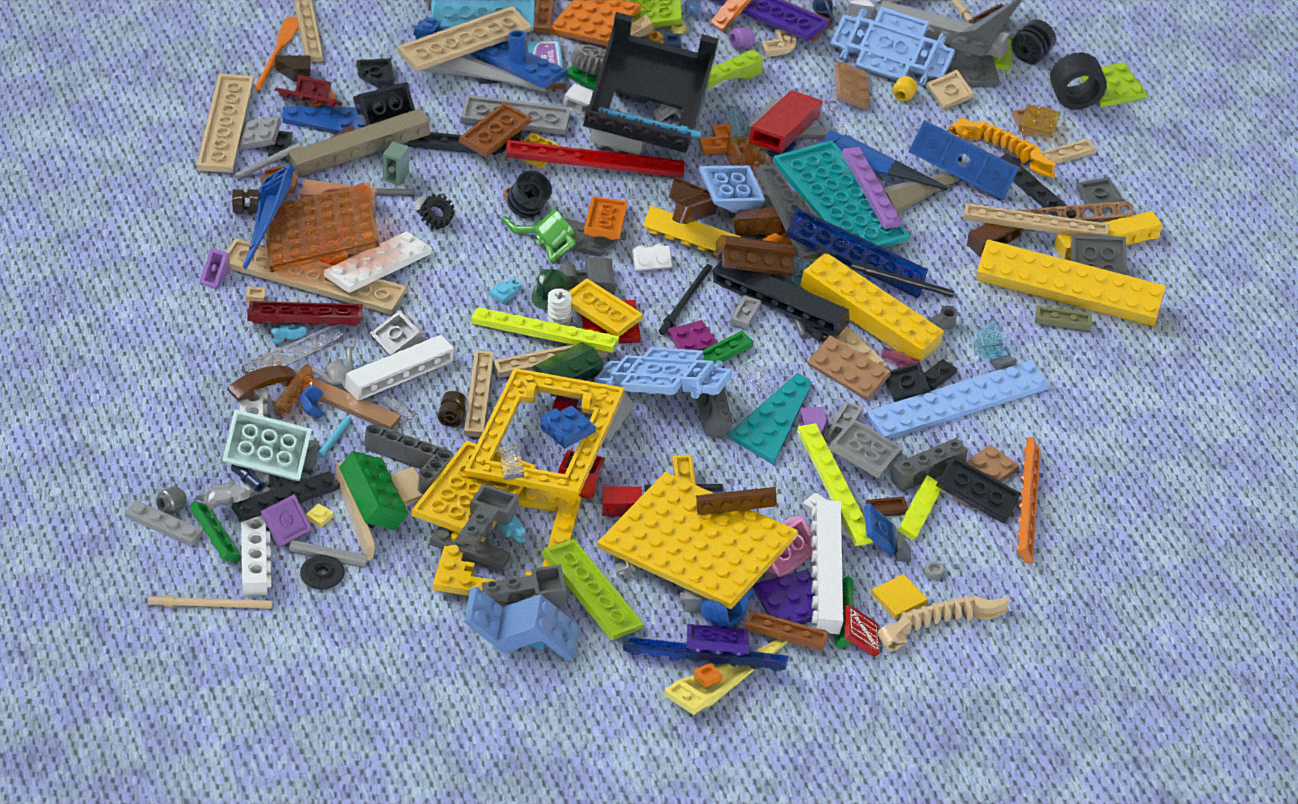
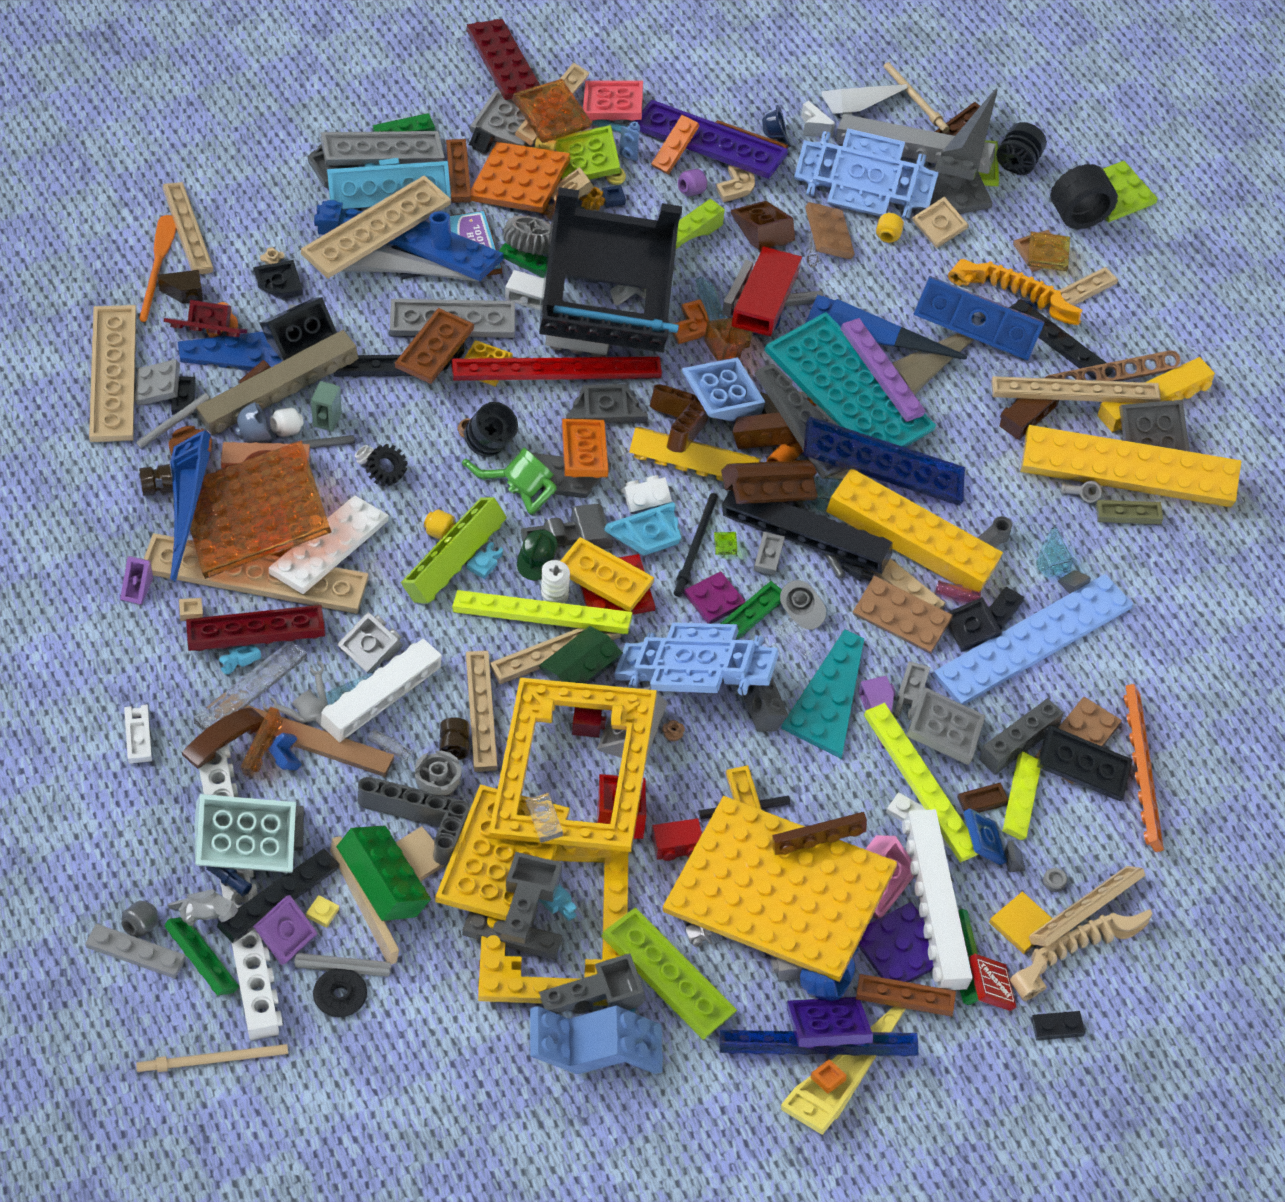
camera: 10 degrees left, 10 degrees up
medium azure bar [317,416,352,458] -> none
blue plate [540,405,596,449] -> none
black bar [850,261,955,297] -> none
dark grey plate [1076,177,1123,211] -> none
none -> white plate [124,705,152,764]
none -> sand blue cylinder [235,402,275,443]
none -> tan plate [260,247,285,265]
none -> white head [270,408,304,437]
none -> lime brick [400,497,507,603]
none -> light grey cylinder [415,751,462,796]
none -> yellow head [424,509,456,540]
none -> dark grey wing [566,384,648,423]
none -> medium azure wing [604,502,681,556]
none -> medium nougat plate [662,720,685,741]
none -> clear neon green plate [714,532,738,555]
none -> reddish brown slope [731,201,795,251]
none -> light grey piece [780,580,826,630]
none -> tan tile [1029,866,1146,947]
none -> black plate [1031,1011,1085,1041]
none -> light grey bar [1061,481,1102,503]

